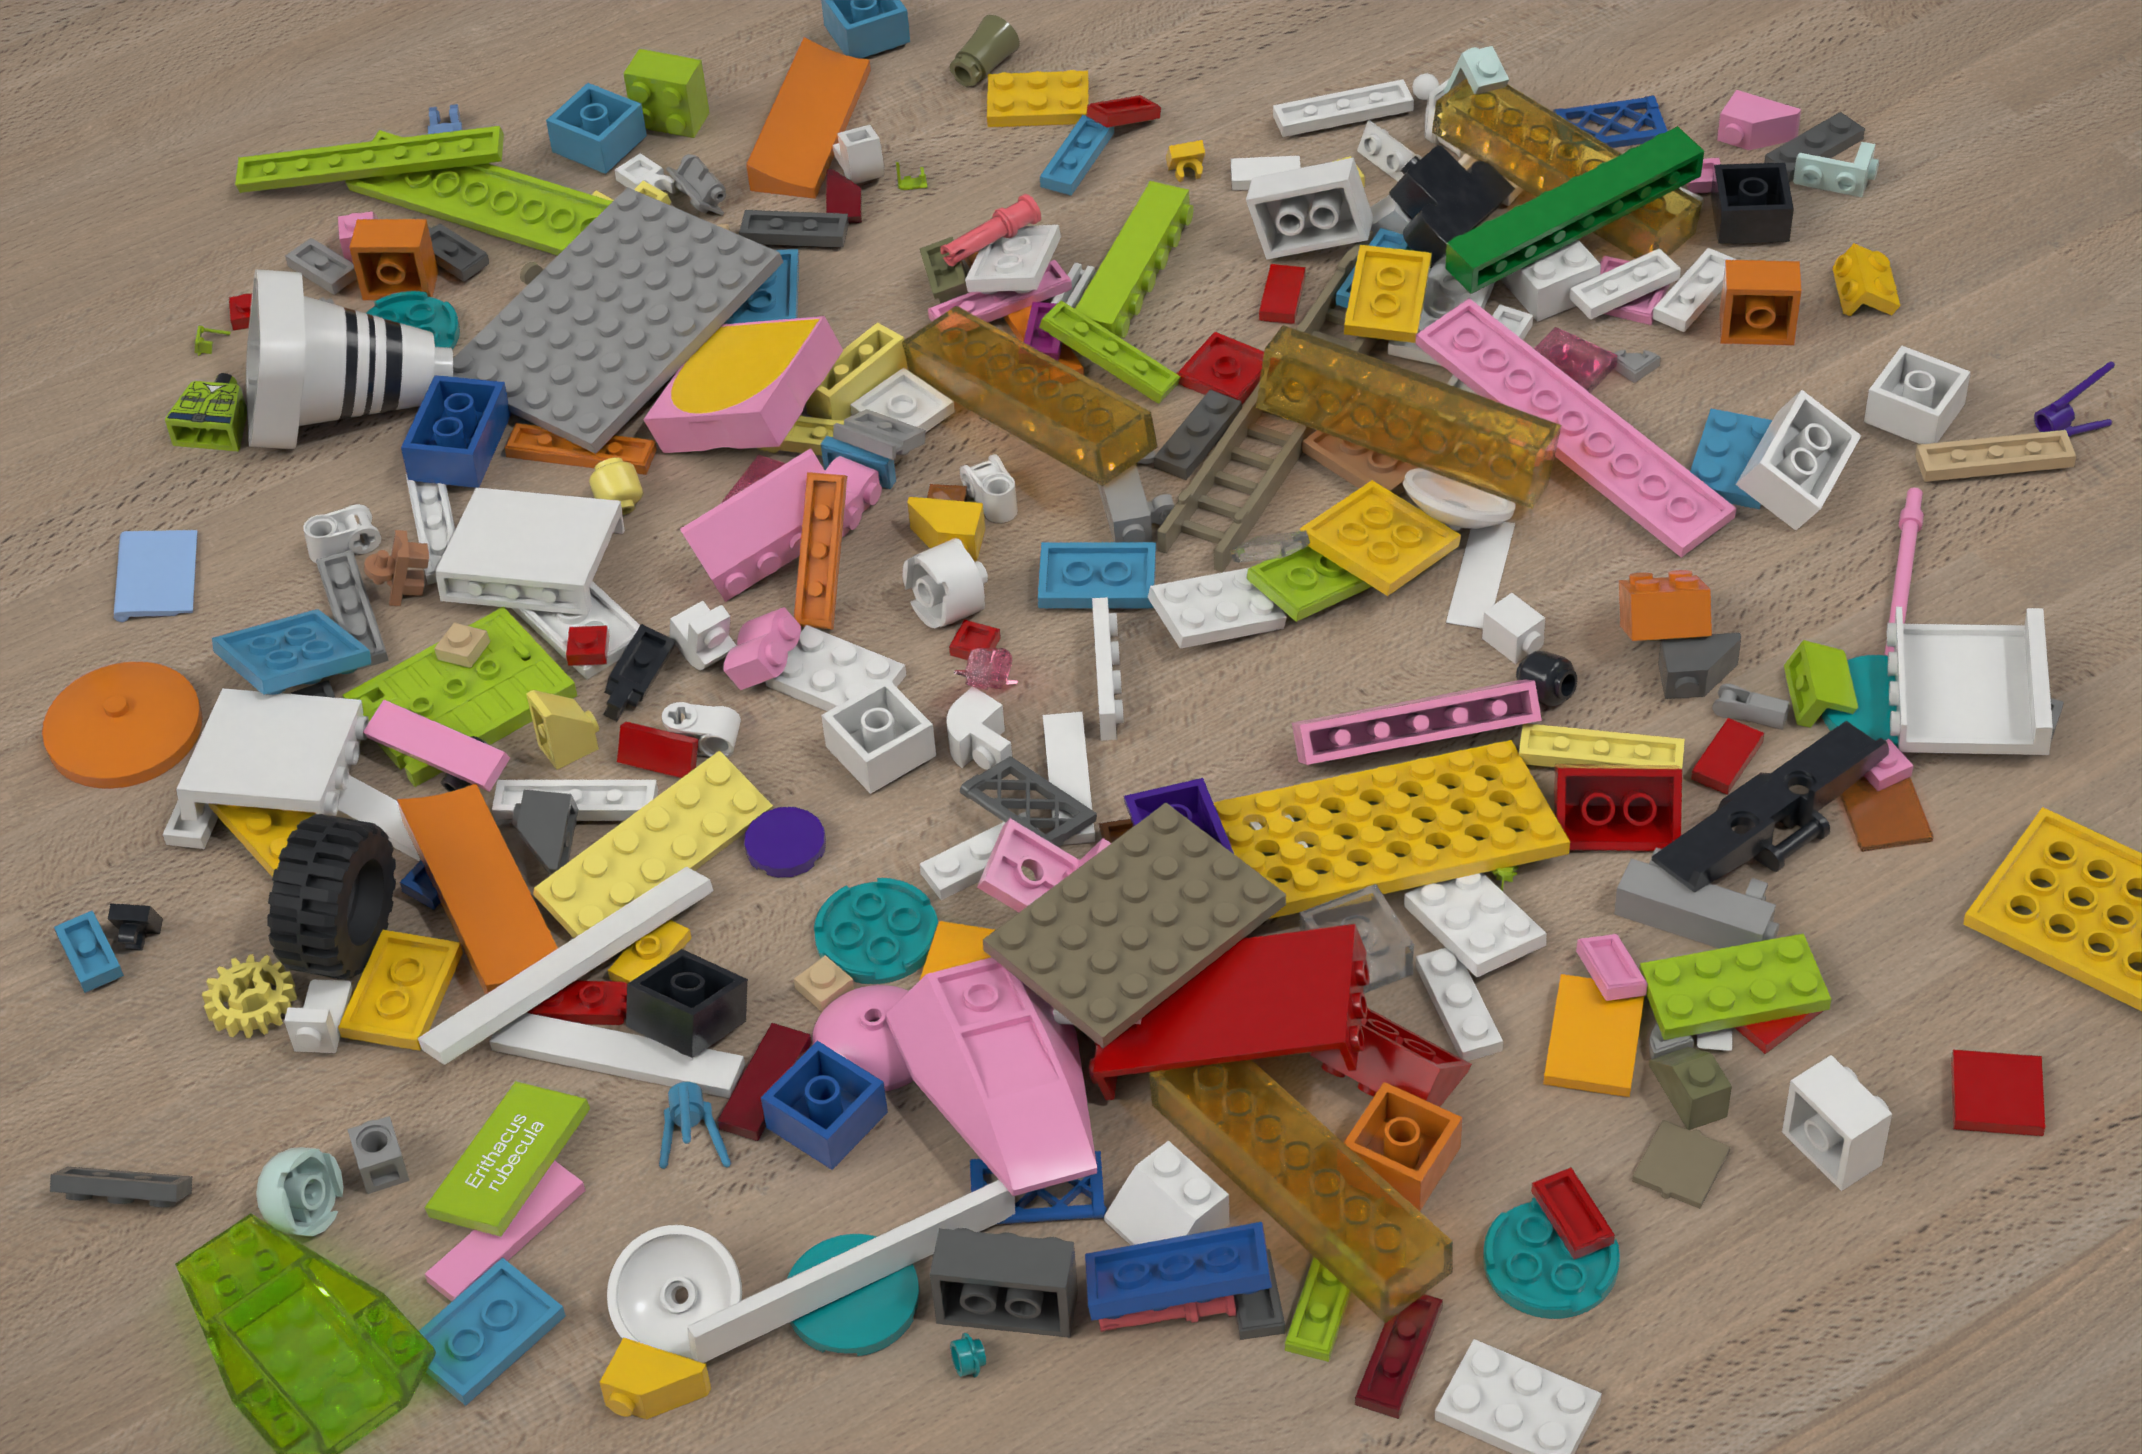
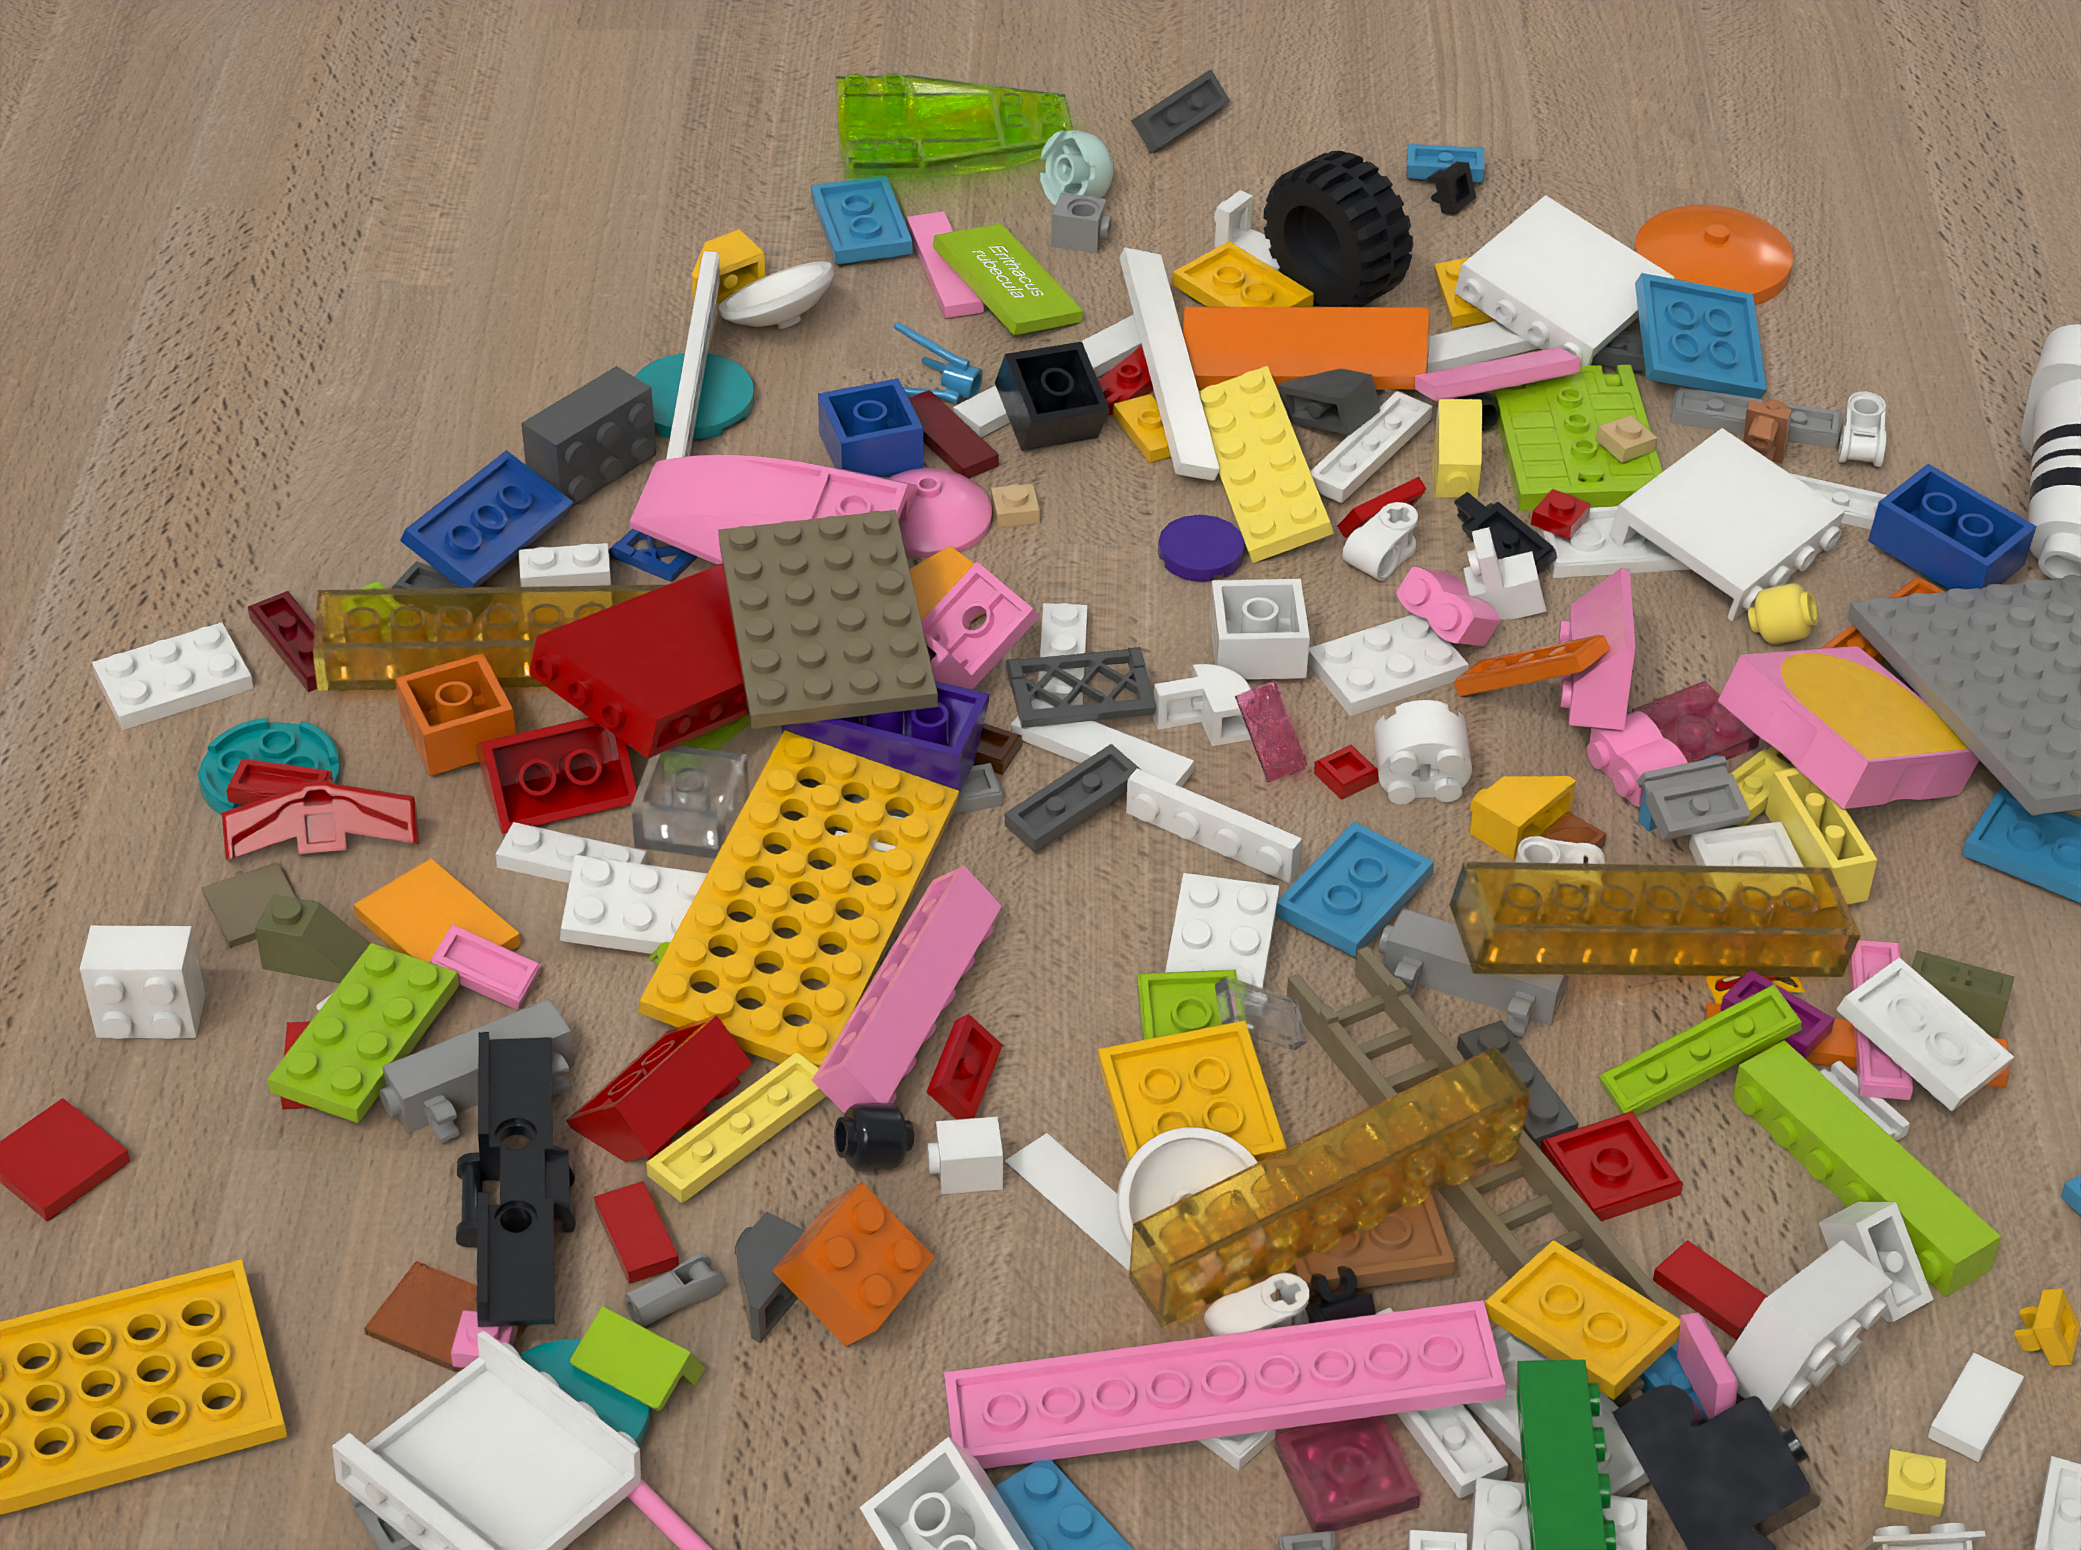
camera: 120 degrees right, 5 degrees down
light blue piece [113,530,197,622] -> none
teal tile [814,878,938,984] -> none
coral pin [940,194,1041,267] -> none
none -> plate [221,780,419,860]
none -> red plate [926,1014,1003,1120]
none -> dark grey plate [1004,744,1141,853]
none -> bright pink tile [1677,1313,1738,1420]
none -> white slope [1819,1201,1933,1322]

